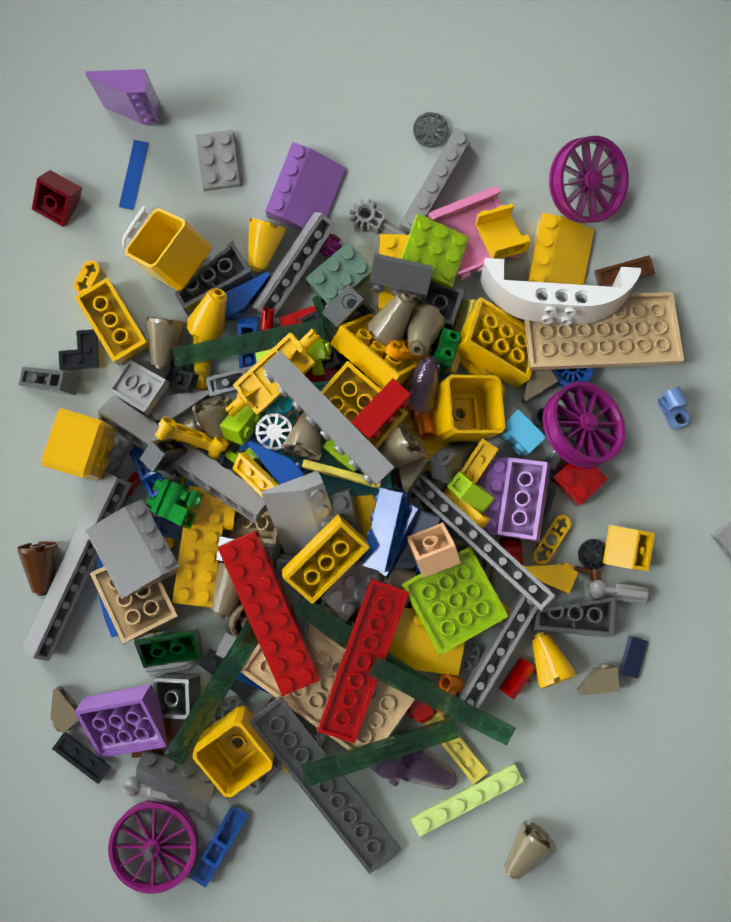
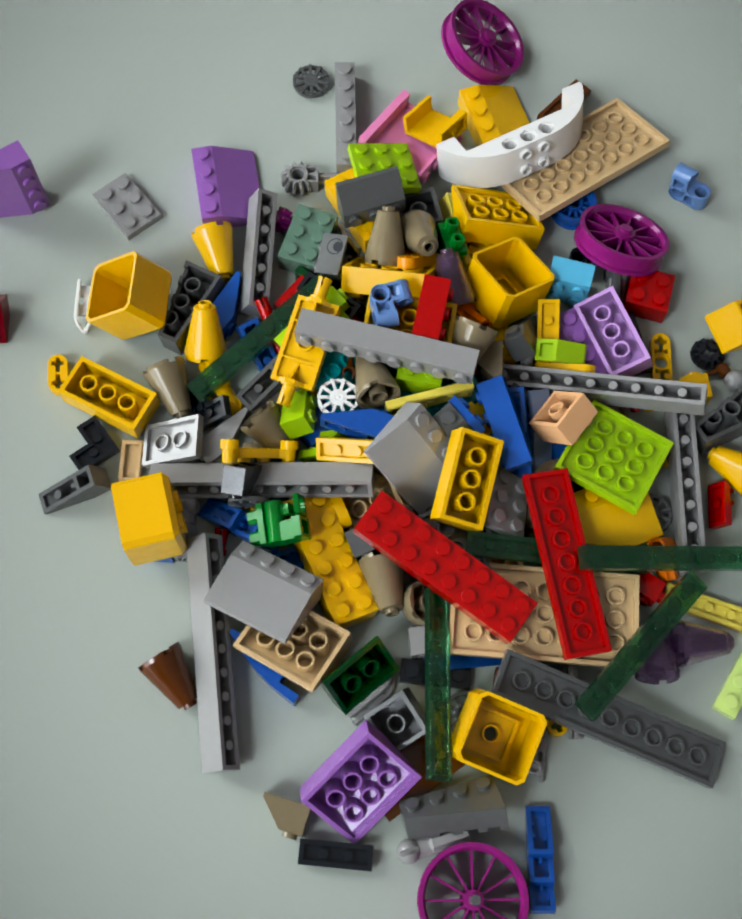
camera: 30 degrees left, 15 degrees down
blue sticker [119,140,148,210] -> none
dark tan slope [521,369,558,404] -> none
none -> tan tile [118,440,144,482]
none -> medium blue piece [369,279,414,328]
none -> blue plate [447,395,486,433]

